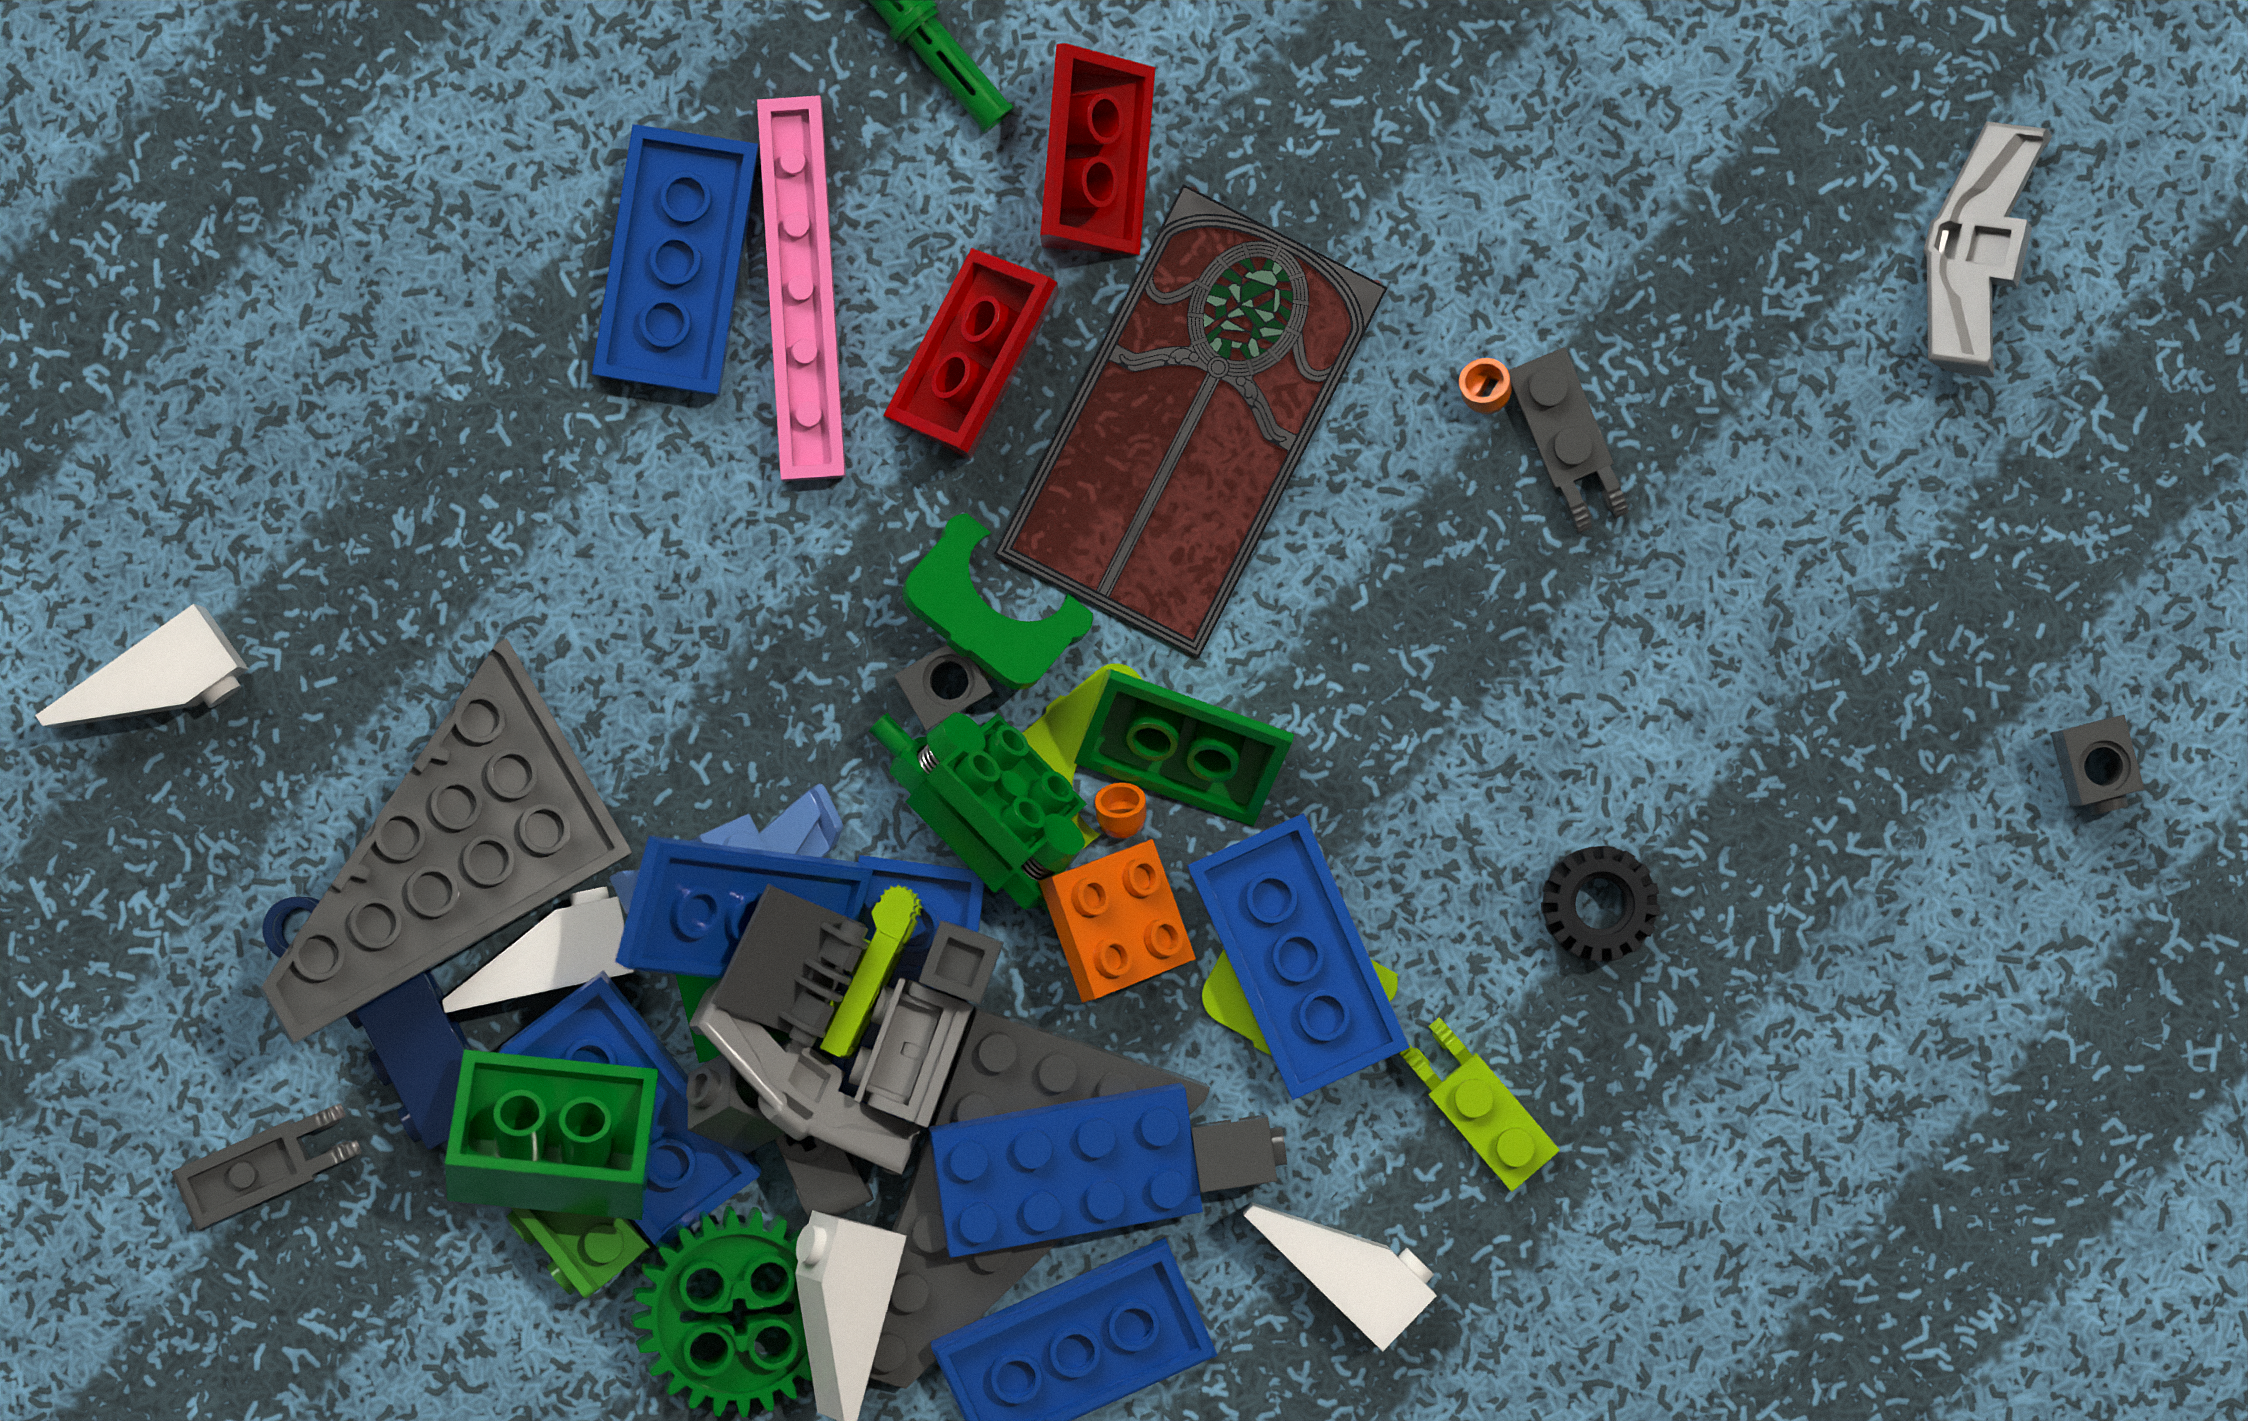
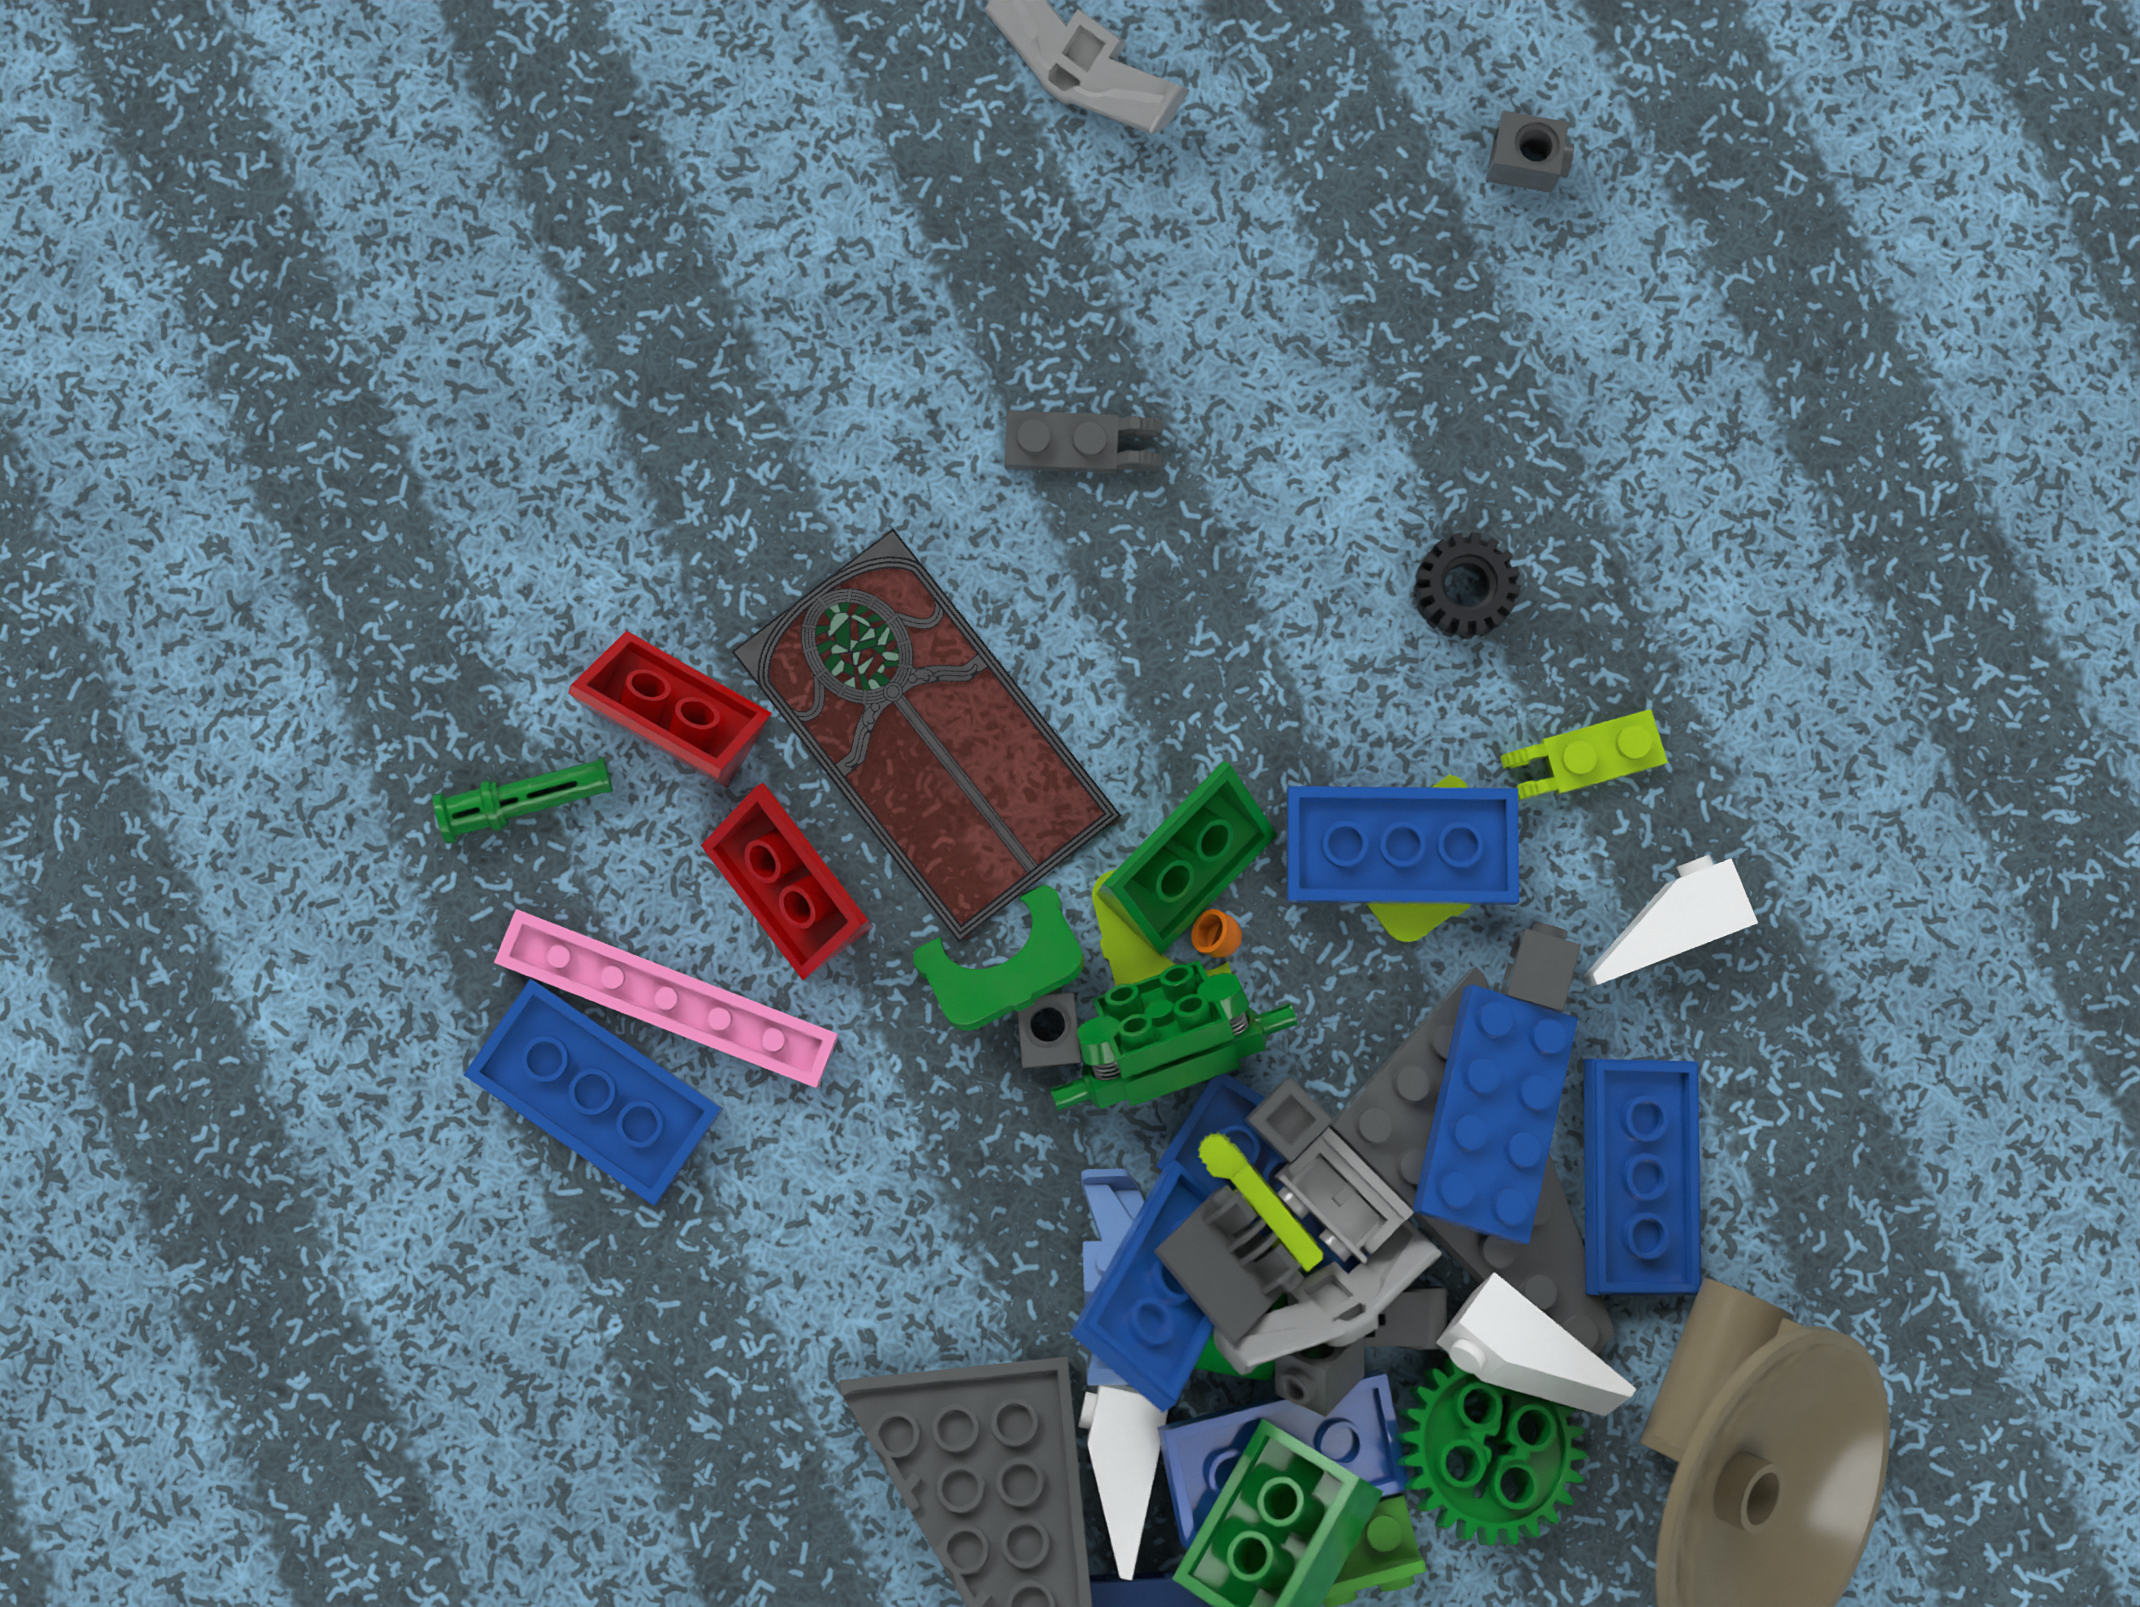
camera: 70 degrees left, 5 degrees down
orange plate [1039,839,1196,1003] -> none
orange hinge [1459,358,1512,415] -> none

